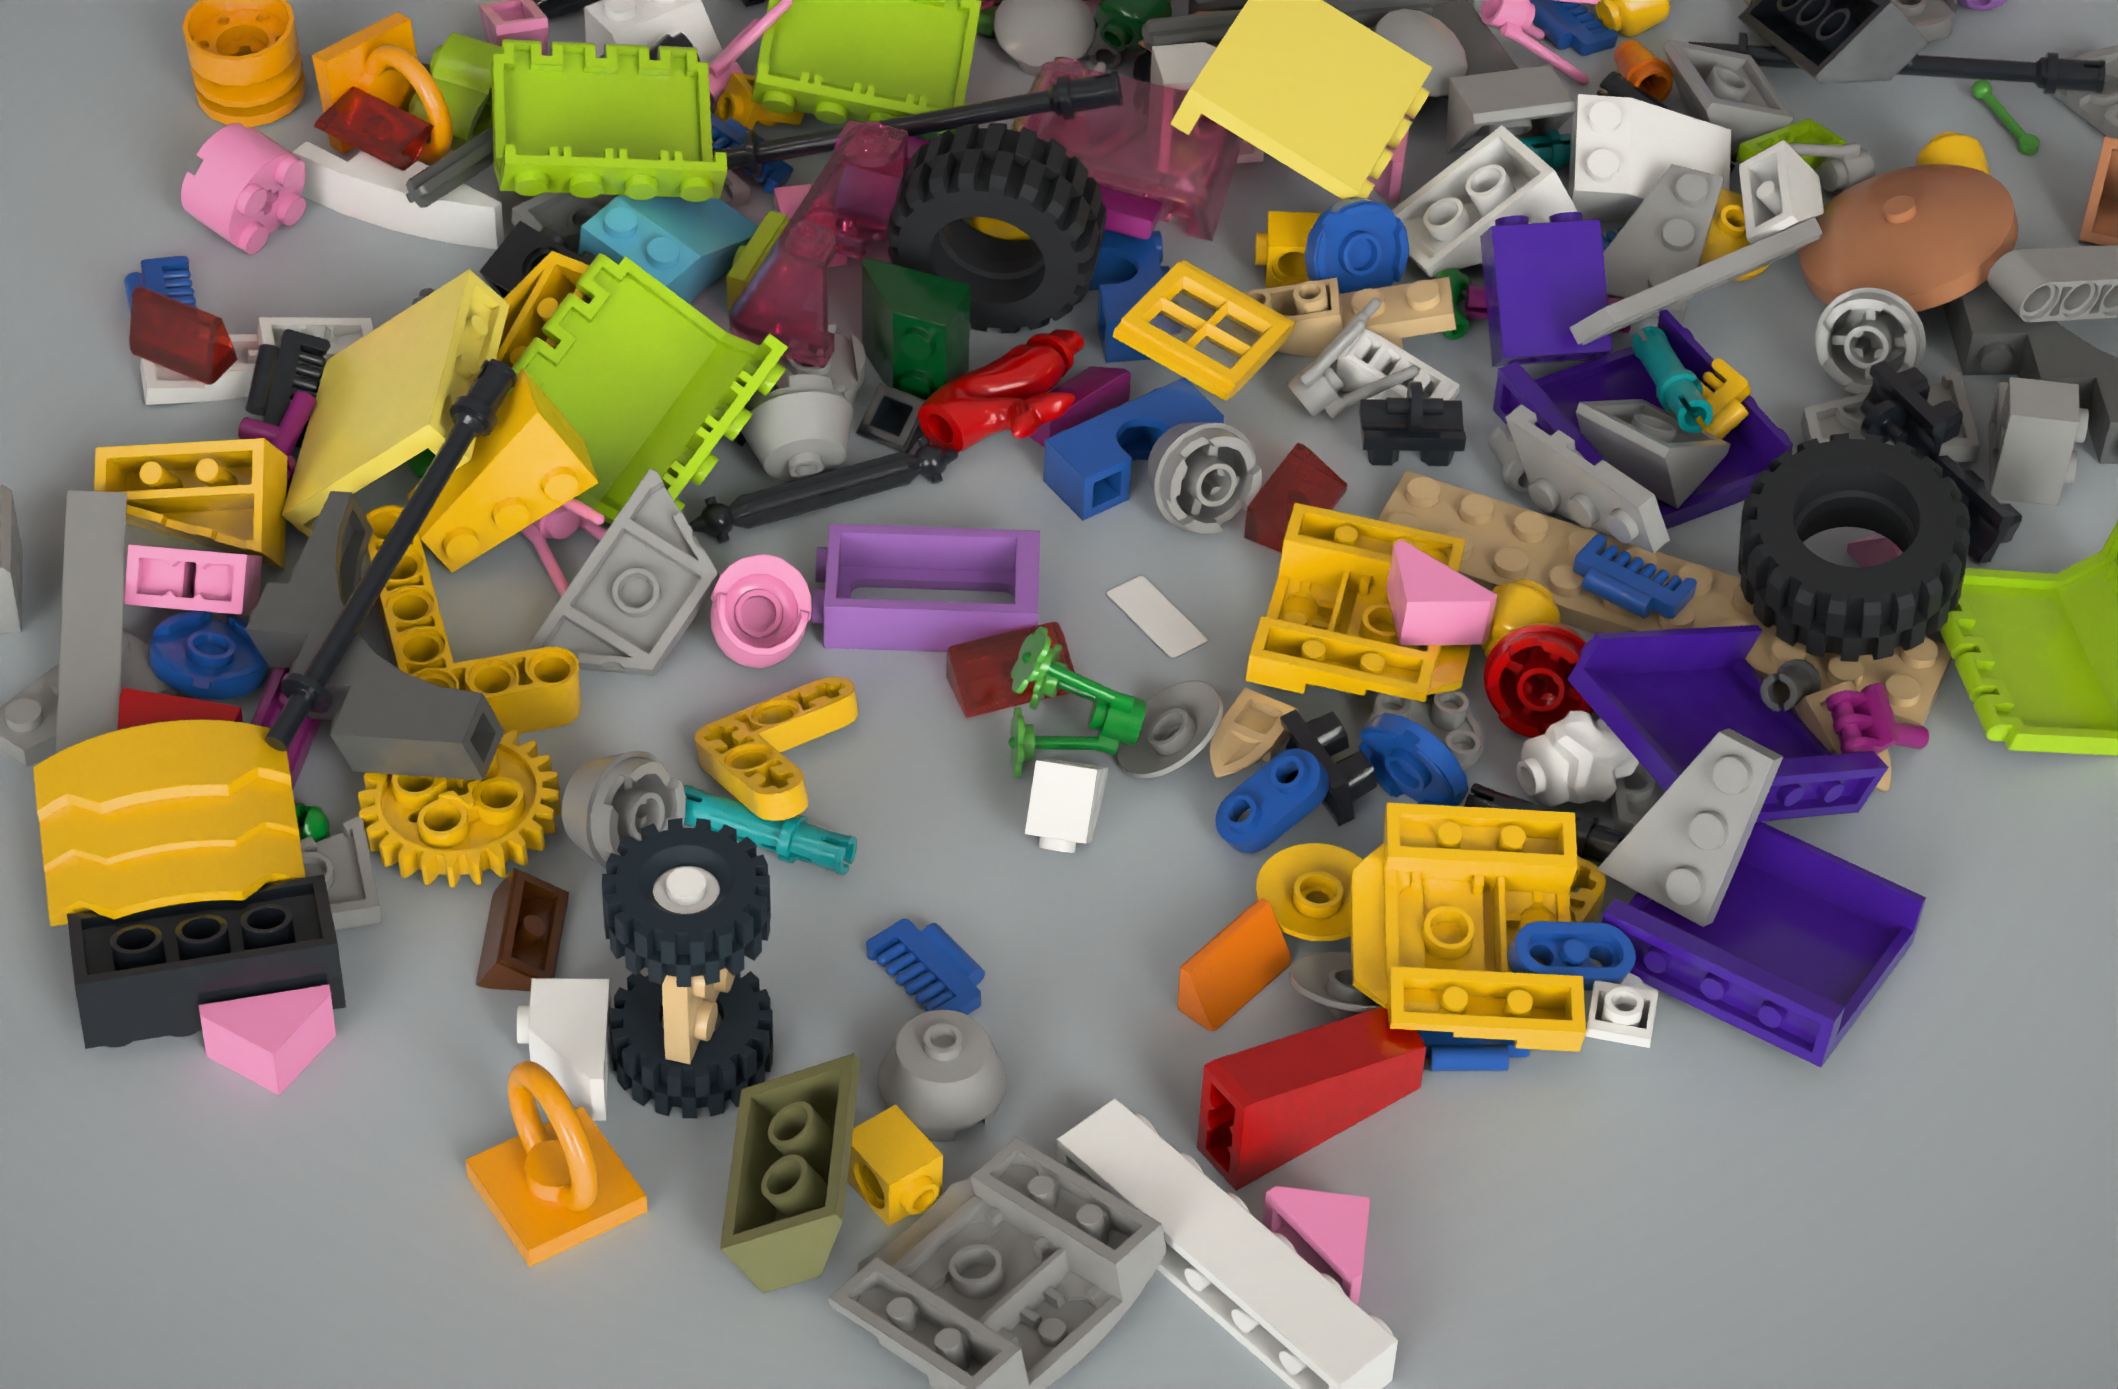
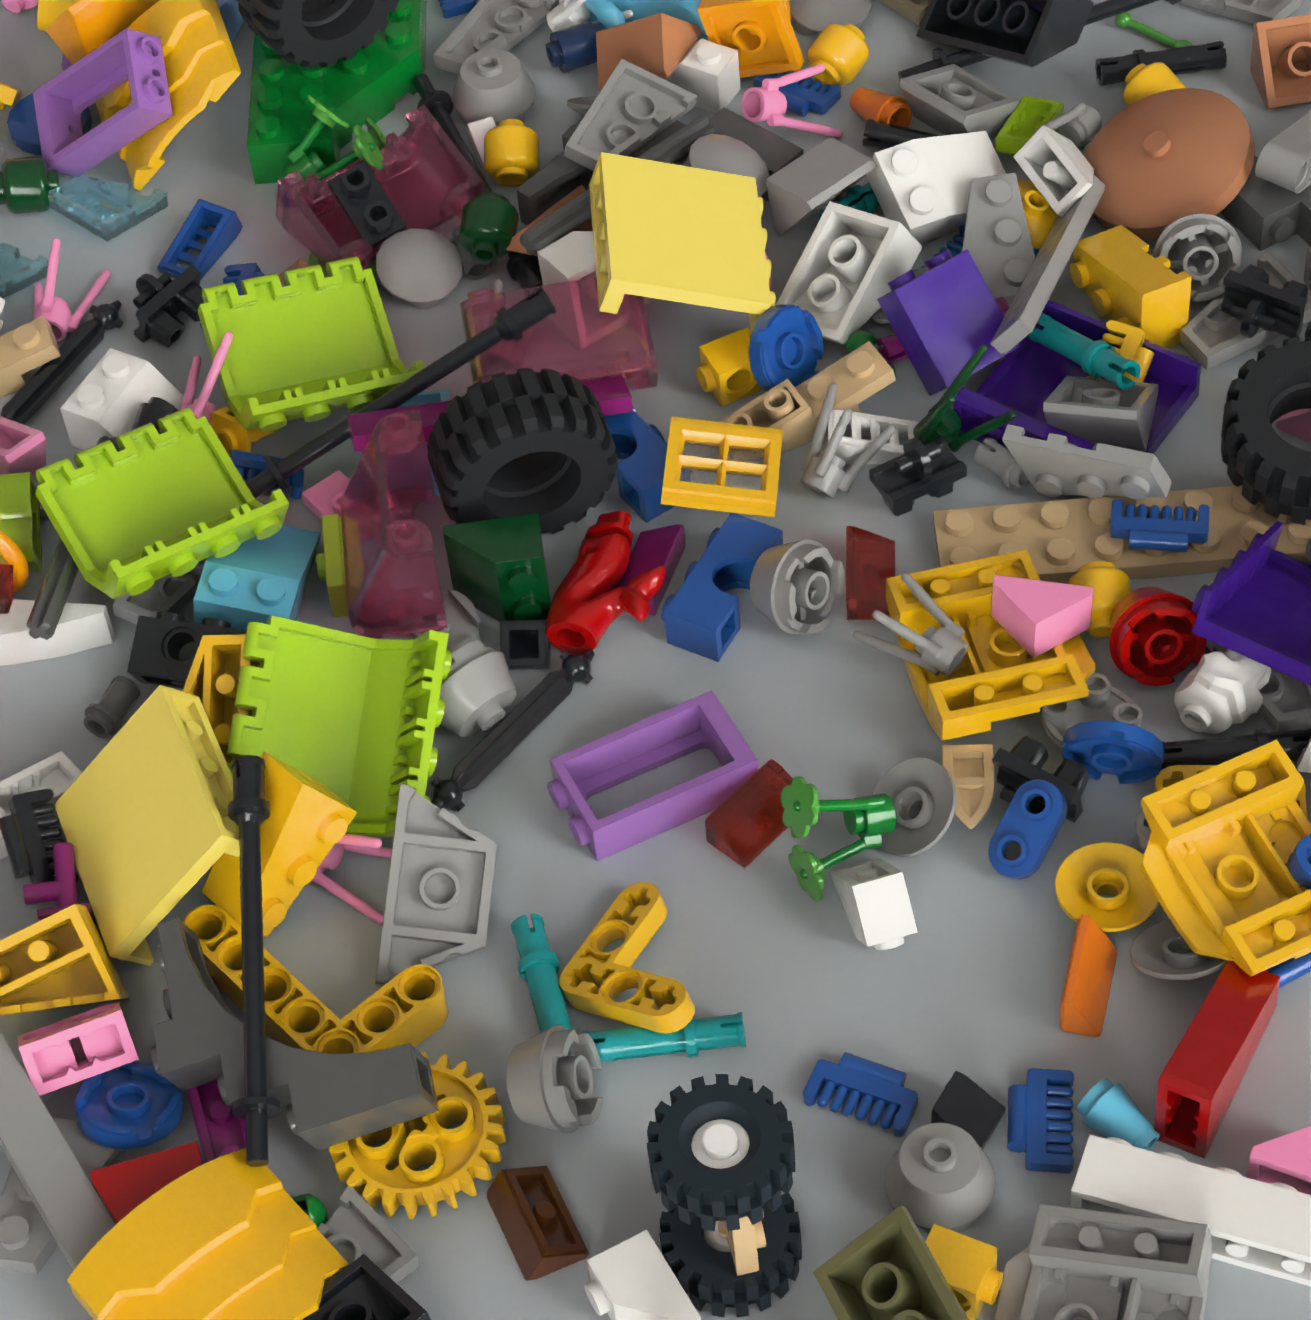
camera: 20 degrees left, 5 degrees up
bright pink helmet [710,554,811,668] -> none
white sticker [1107,576,1208,658] -> none
none -> teal pin [511,914,572,1033]
none -> light grey plant [853,572,969,676]
none -> dark green plant [913,344,1017,452]
none -> black slope [931,1071,1005,1150]
none -> blue piece [1007,1068,1074,1173]
none -> yellow wedge [1069,225,1192,349]
none -> medium azure cone [1076,1078,1160,1150]
none -> black pin [1095,41,1227,86]

